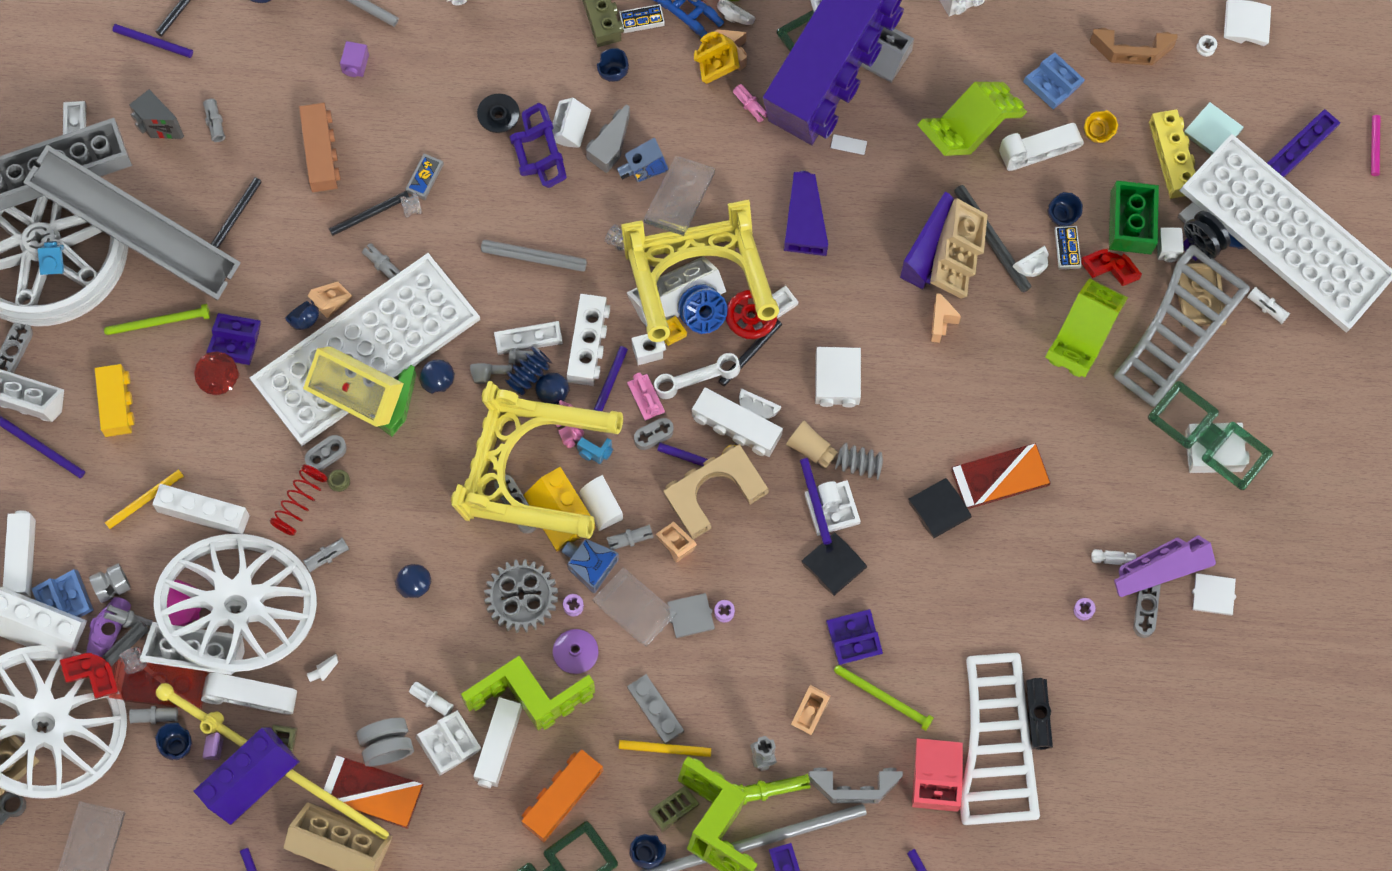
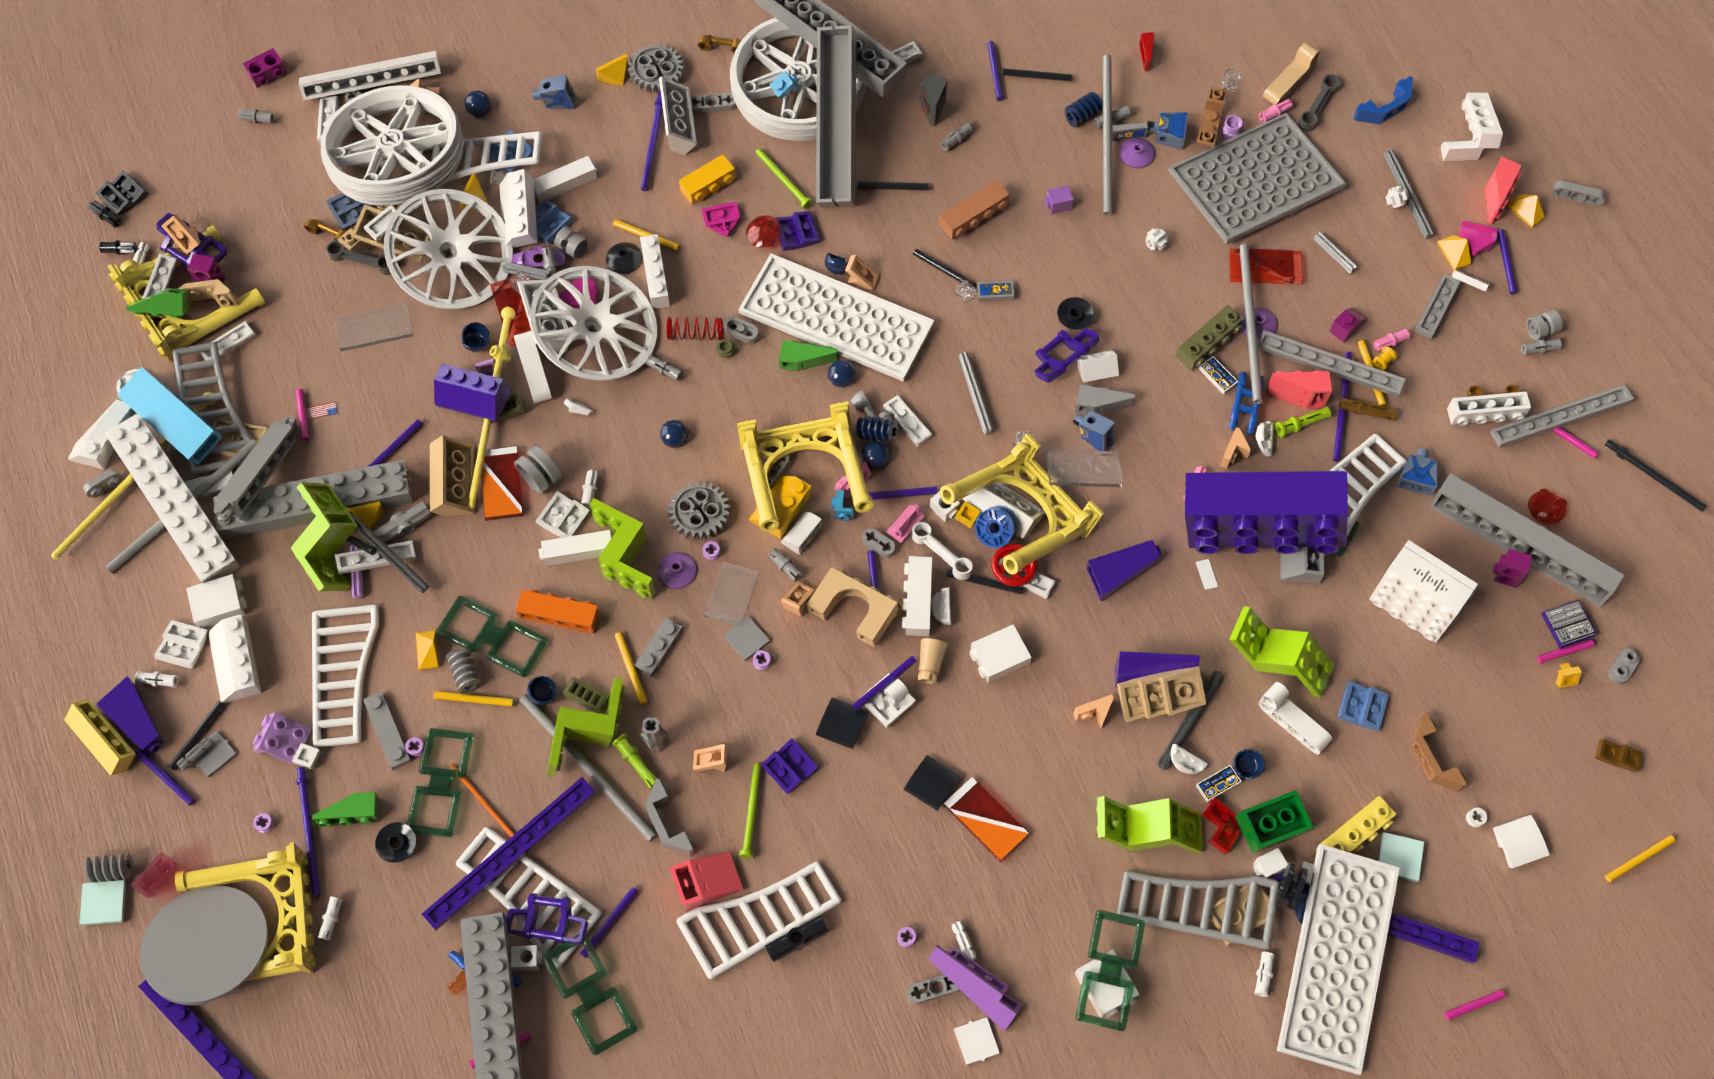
camera: 65 degrees right, 5 degrees down
red plate [60,653,118,699] -> none
light grey pin [129,706,178,725] -> none
piece [303,346,404,427] -> none
light grey pin [362,243,401,279] -> none
torso [562,539,619,594] -> none
white brick [567,294,610,386] -> none
dark blue hair [597,48,629,82] -> none
yellow slope [694,32,740,84] -> none
light grey piece [835,443,883,480] -> none
yellow hair [1083,110,1118,143] -> none
none -> black dish [606,242,642,274]
none -> dark pink slope [702,202,740,237]

